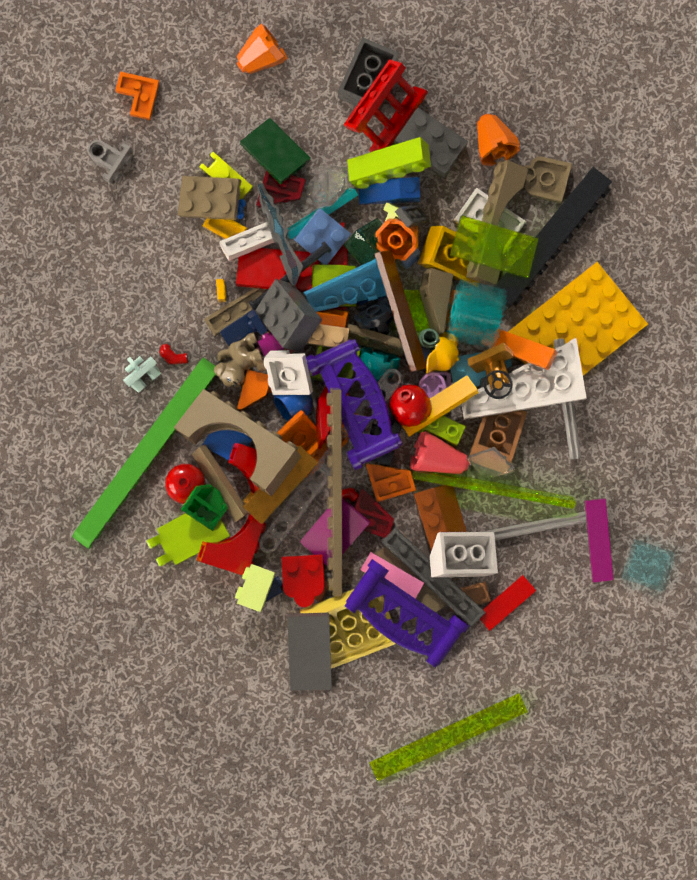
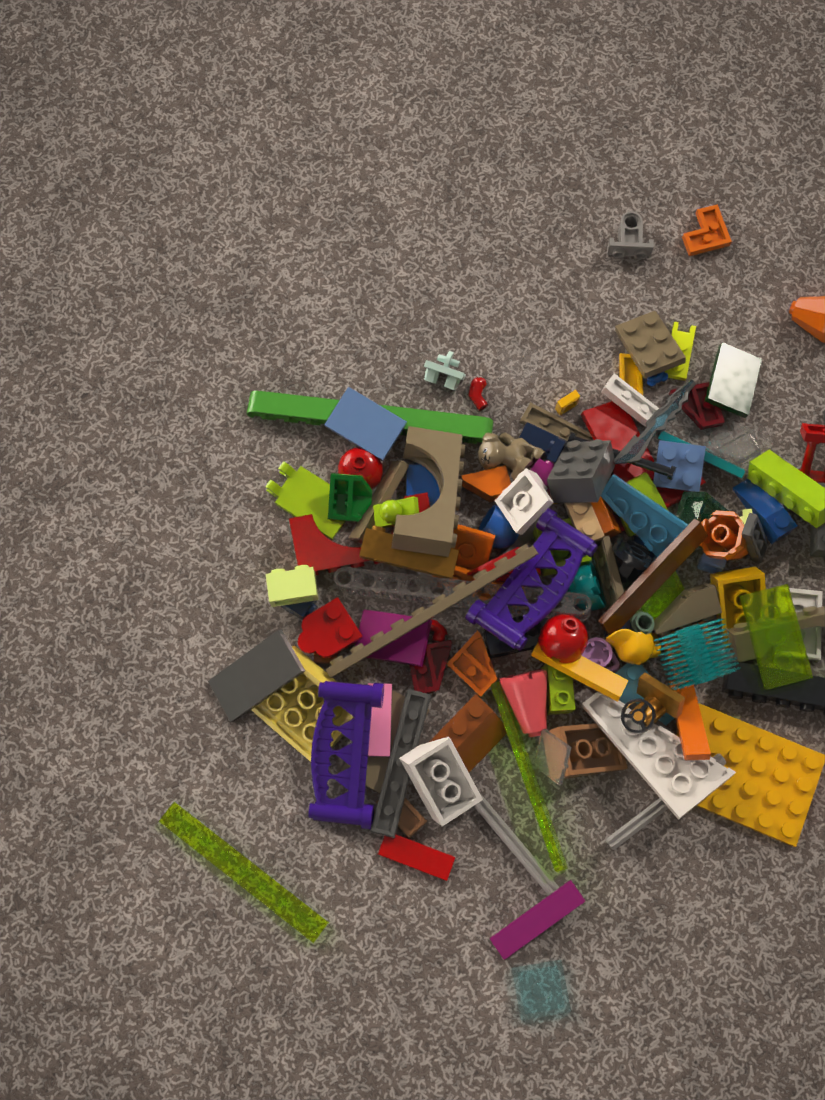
camera: 60 degrees right, 10 degrees down
none -> medium blue tile [324,387,407,461]
none -> lime tile [373,496,419,528]

